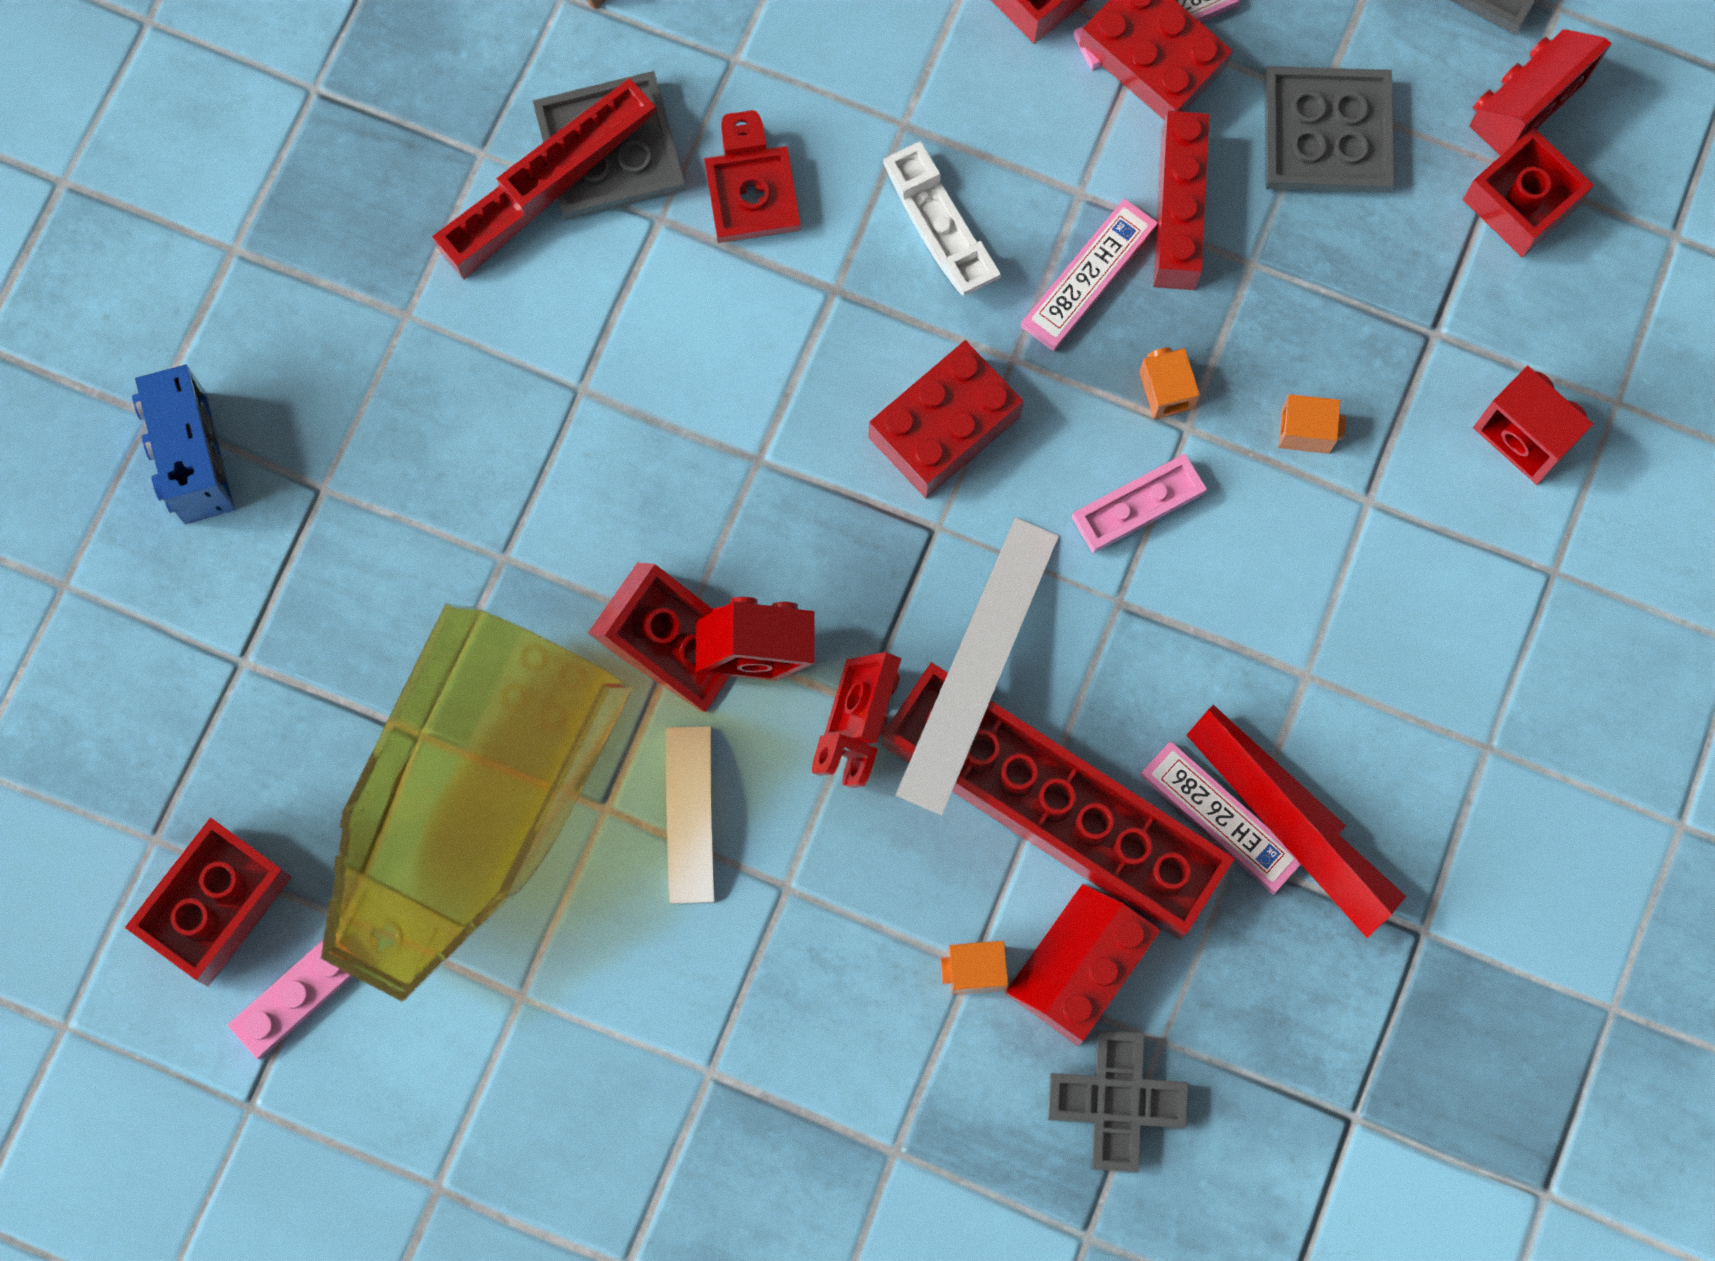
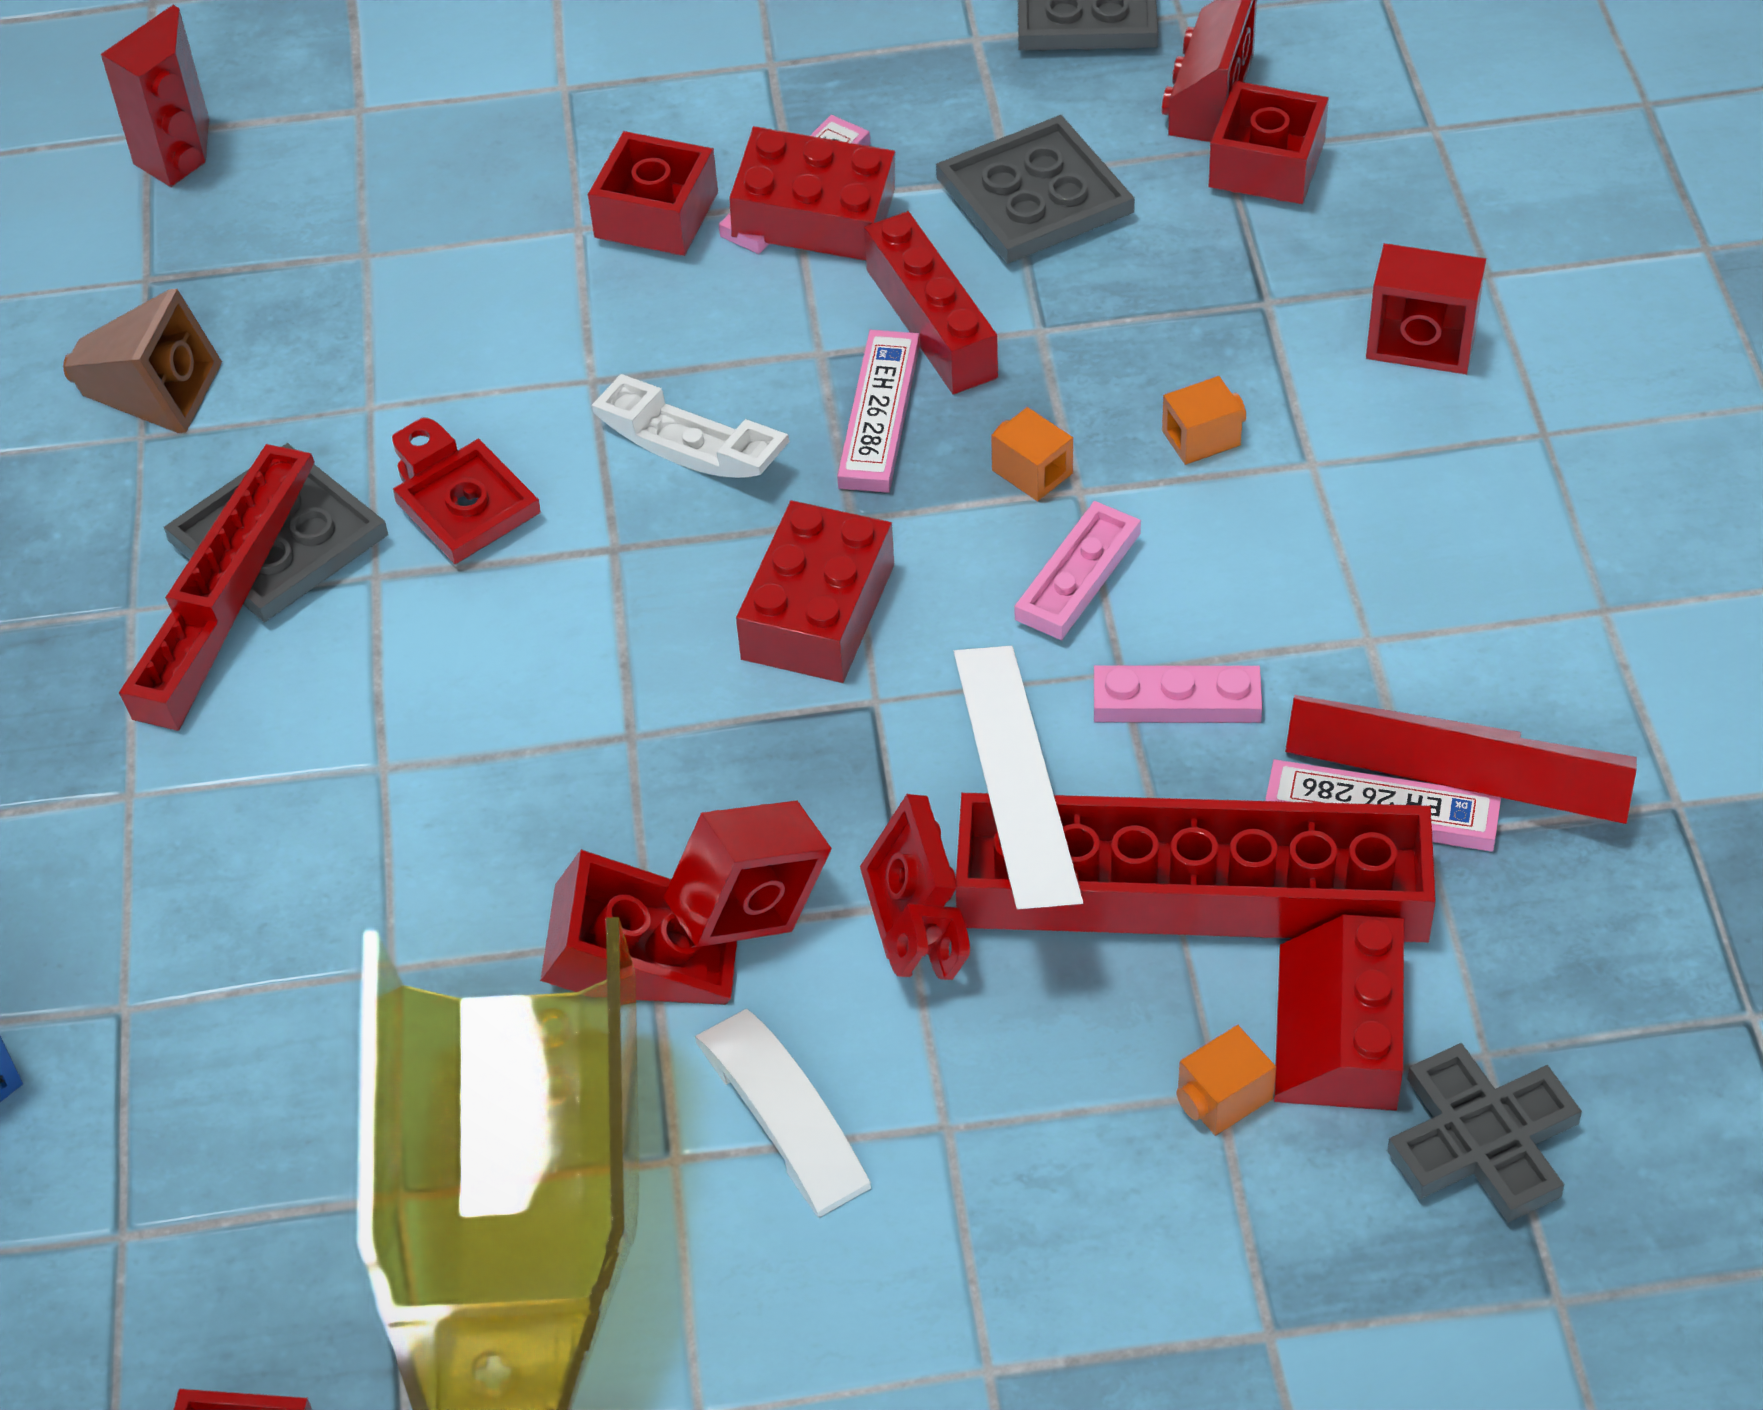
camera: 25 degrees left, 25 degrees down
none -> bright pink plate [1094,665,1262,723]

